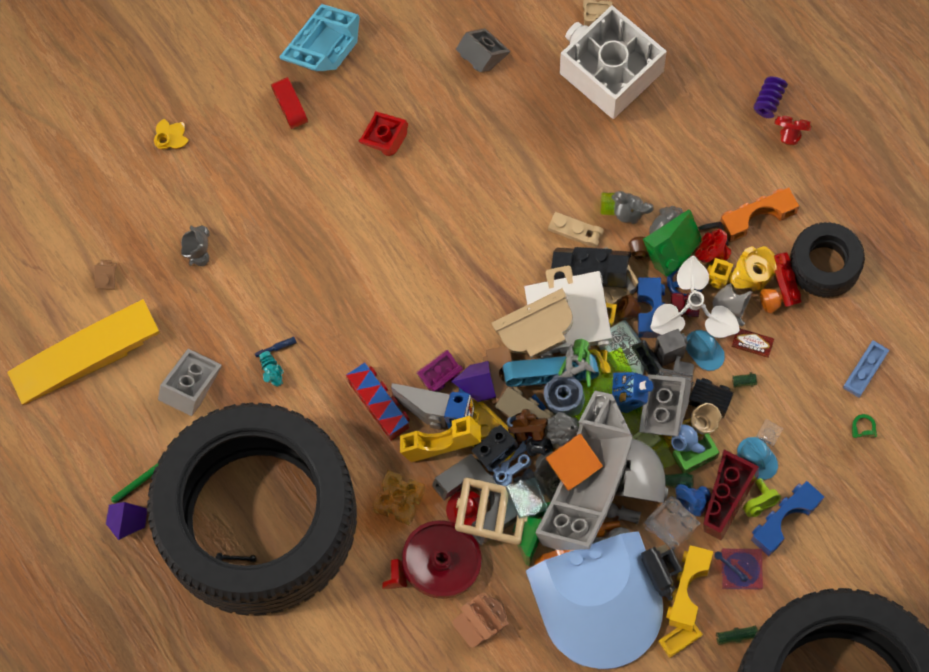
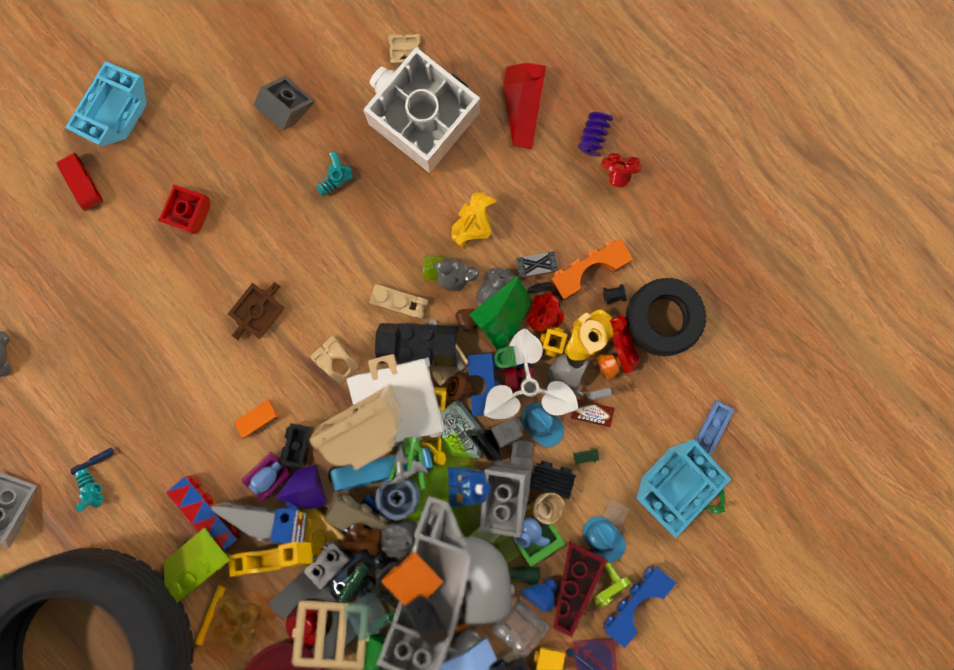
camera: 10 degrees left, 15 degrees up
none -> lime slope [164,528,230,603]
none -> yellow bar [194,584,226,646]
none -> reddish brown plate [228,282,285,340]
none -> orange slope [234,400,279,439]
none -> medium blue plant [248,461,282,495]
none -> black brick [280,423,314,468]
none -> tan piece [310,336,359,384]
none -> teal piece [315,151,353,196]
none -> clear green pin [337,563,369,603]
none -> black brick [405,595,448,648]
none -> yellow piece [451,192,496,250]
none -> green tile [494,346,517,368]
none -> red wedge [503,63,546,149]
none -> tile [516,251,558,278]
none -> light grey tile [585,388,612,401]
none -> black bush [603,284,626,305]
none -> medium azure slope [636,439,731,538]

